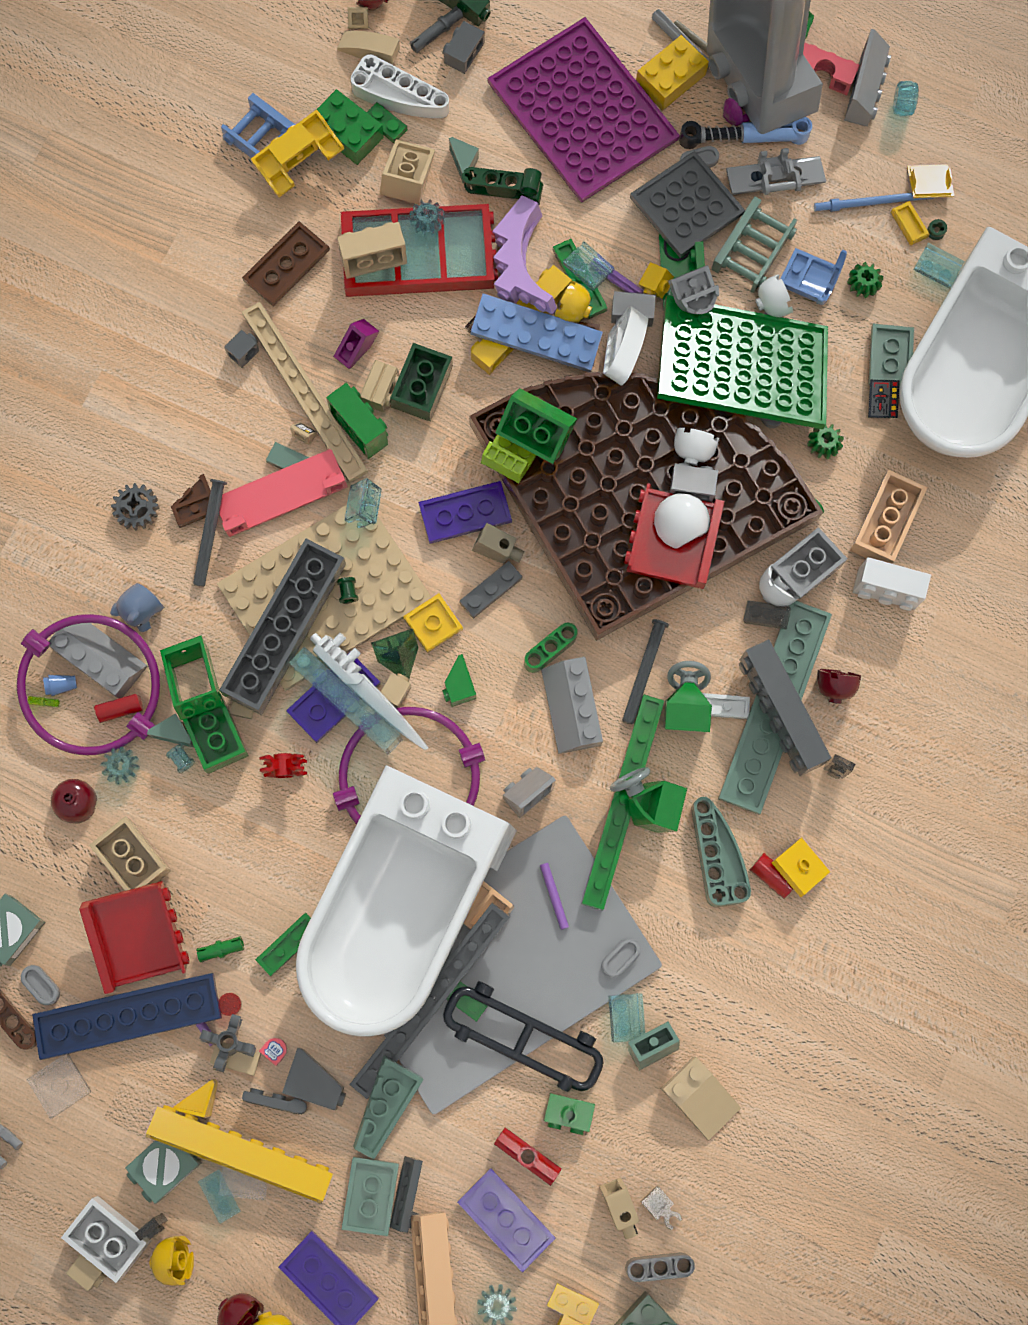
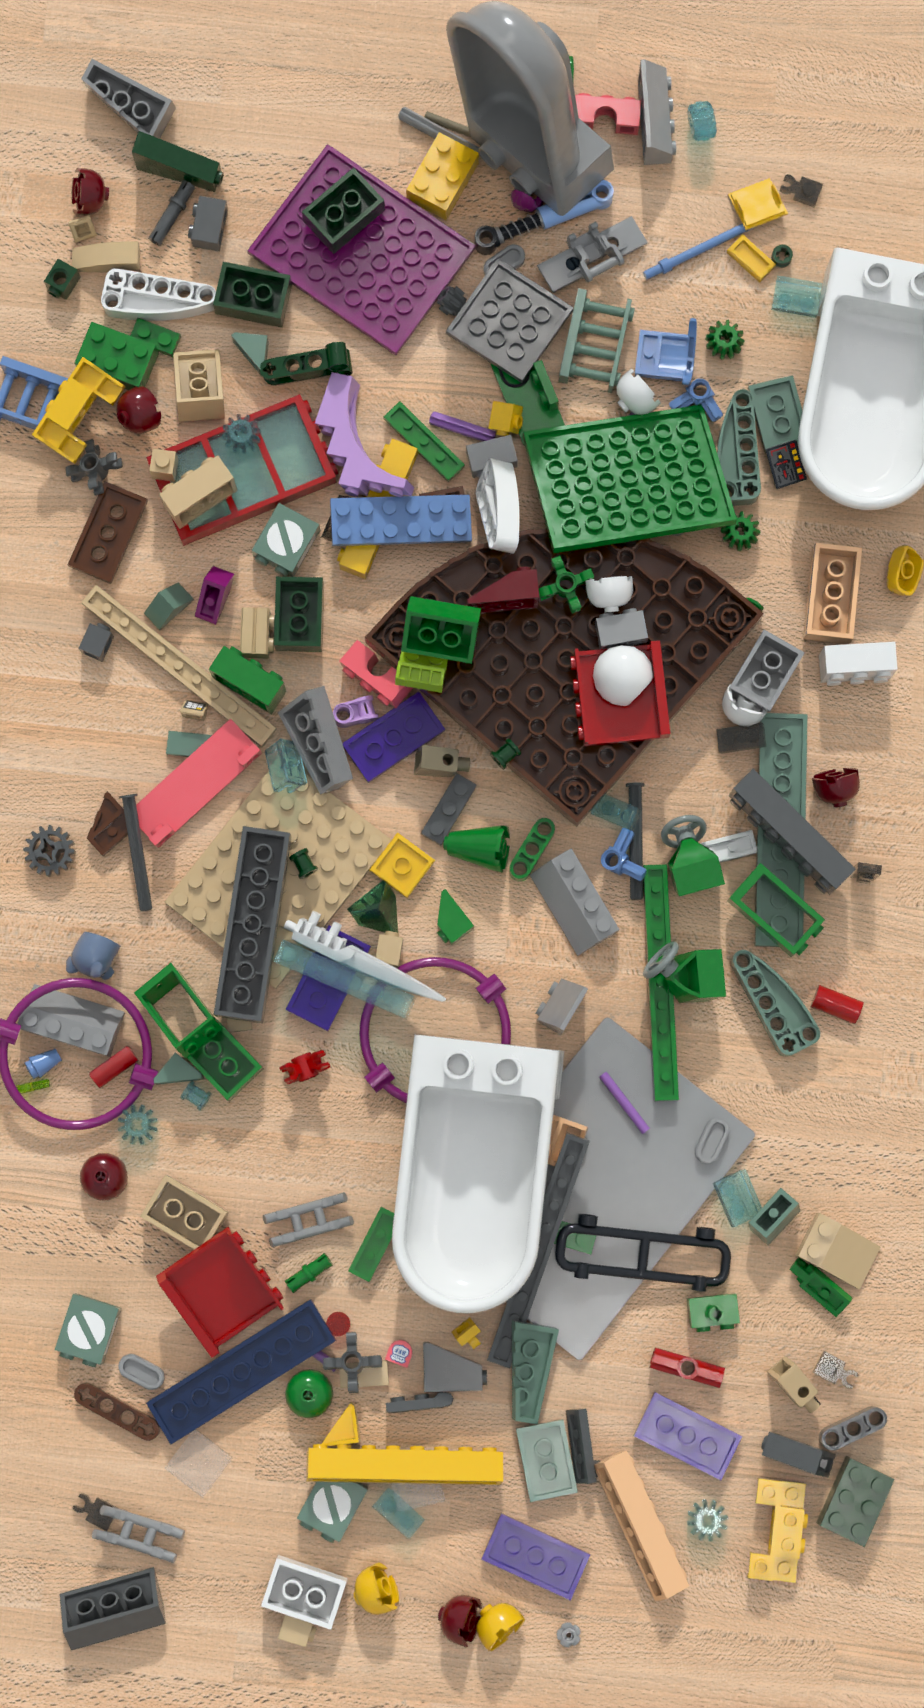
camera: 15 degrees left, 5 degrees up
clear smoke plate [135,1213,168,1241] -> none
yellow cylinder [554,281,593,323] -> none
clear light blue plate [563,241,614,291] -> none
light grey slope [668,265,719,314] -> none
yellow plate [772,837,830,898] -> none
none -> dark green brick [44,259,81,300]
none -> dark grey pin [65,439,123,496]
none -> dark red cylinder [116,386,161,434]
none -> sand green slope [144,582,194,630]
none -> tan brick [149,449,179,482]
none -> dark green brick [213,262,292,327]
none -> sand green brick [252,503,320,577]
none -> light grey piece [263,1192,354,1247]
none -> light grey wedge [278,686,353,795]
none -> green cylinder [285,1369,334,1419]
none -> brick [302,167,385,254]
none -> lavender piece [333,695,379,728]
none -> coral arch [339,640,413,709]
none -> dark grey gear [437,286,467,316]
none -> green cone [443,825,510,873]
none -> yellow tile [451,1317,481,1349]
none -> dark red slope [467,567,539,613]
none -> dark green bush [490,738,521,770]
none -> green pin [539,556,594,614]
none -> clear light blue plate [591,795,642,831]
none -> medium blue axle [601,828,647,881]
none -> medium blue axle [669,379,723,422]
none -> sand green beam [716,389,761,506]
none -> green window [727,863,825,957]
none -> dark grey slope [761,1432,836,1478]
none -> clear smoke plate [780,174,823,208]
none -> green hinge [789,1257,853,1317]
none -> yellow piece [886,545,924,596]

